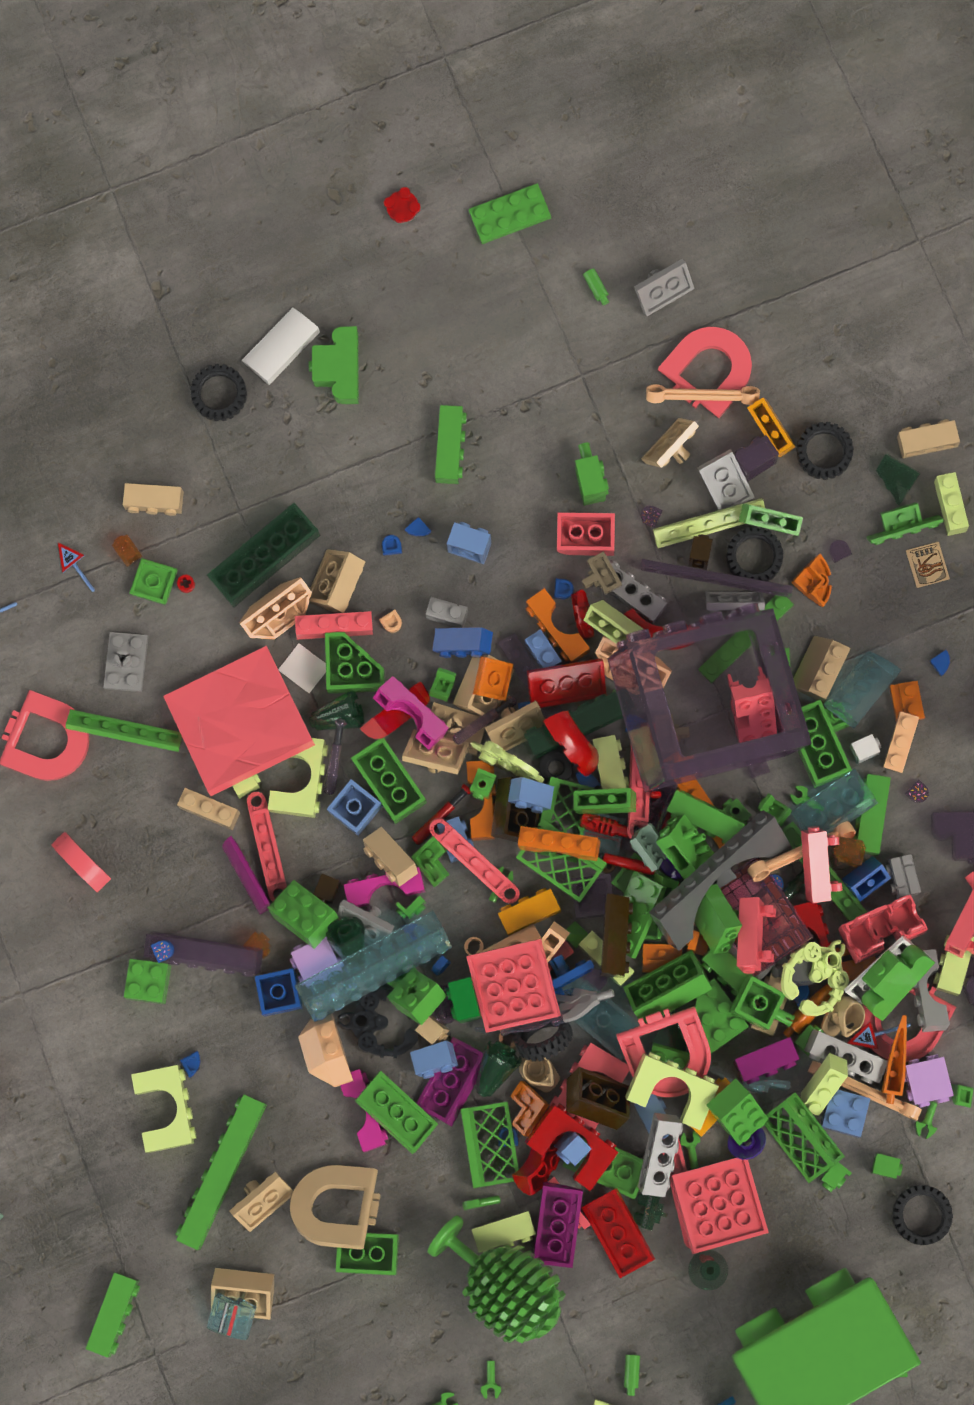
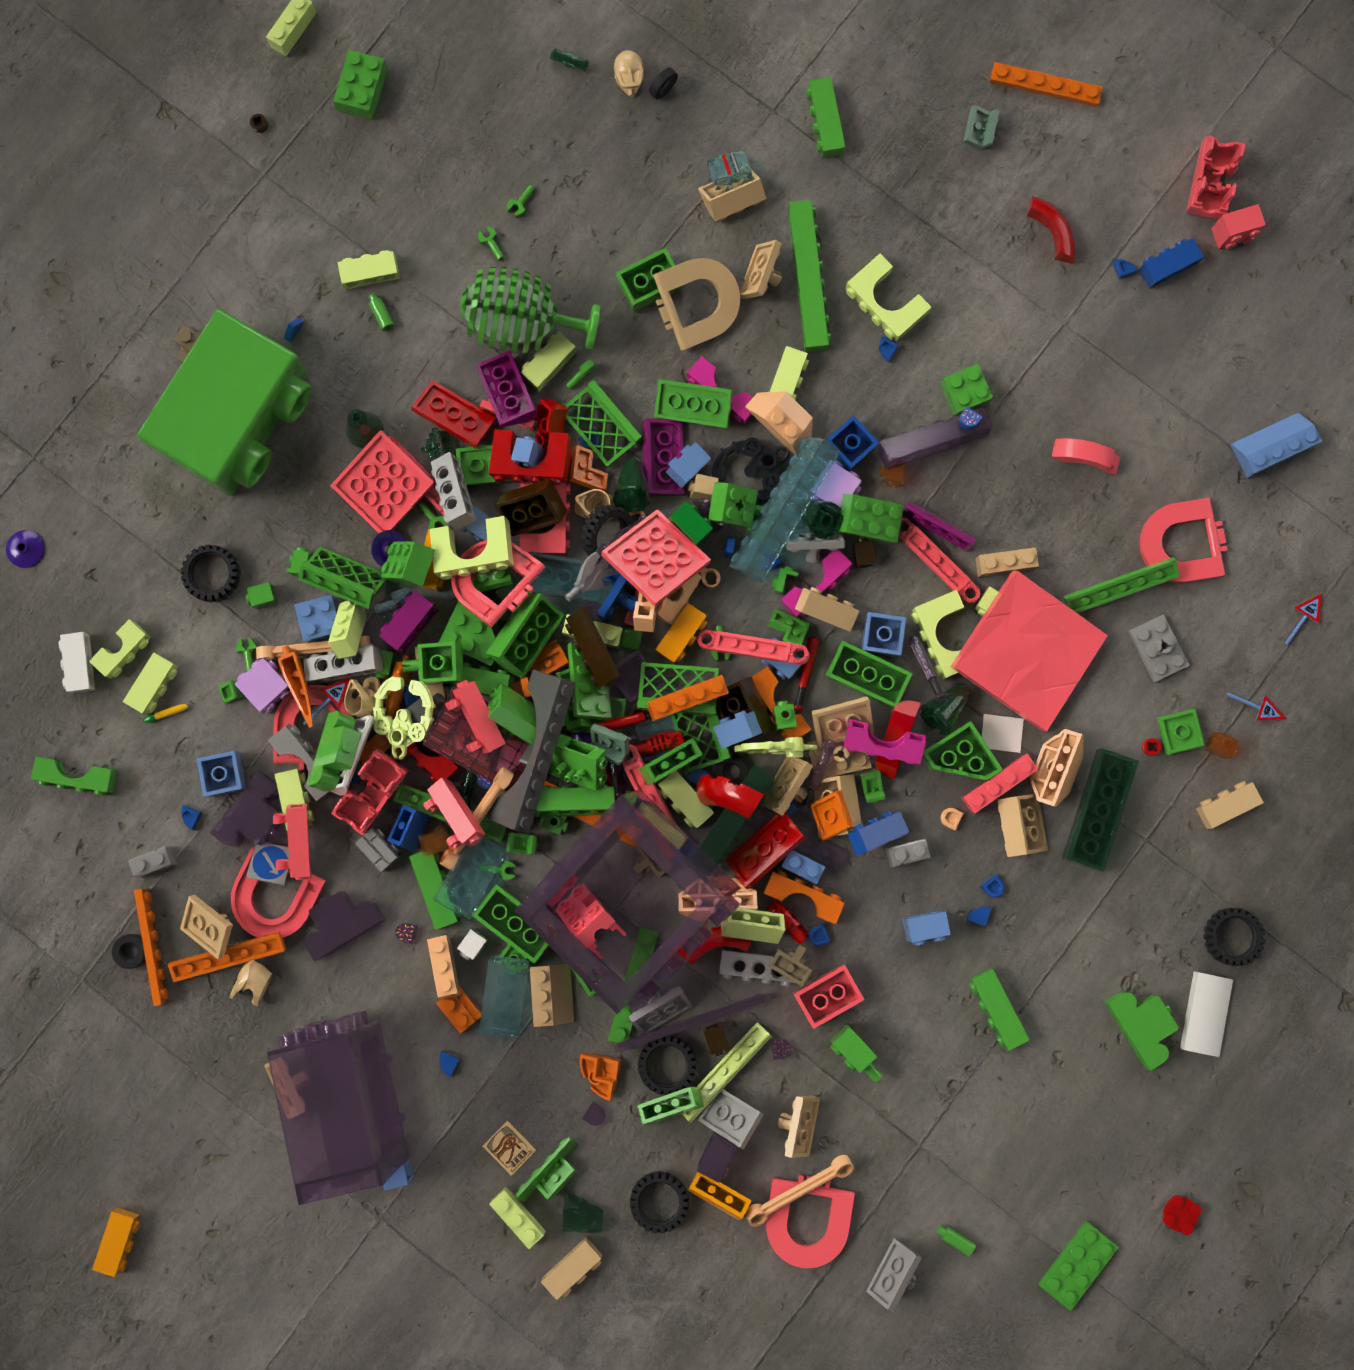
camera: 140 degrees right, 5 degrees up
none -> yellowish green brick [770,346,809,400]

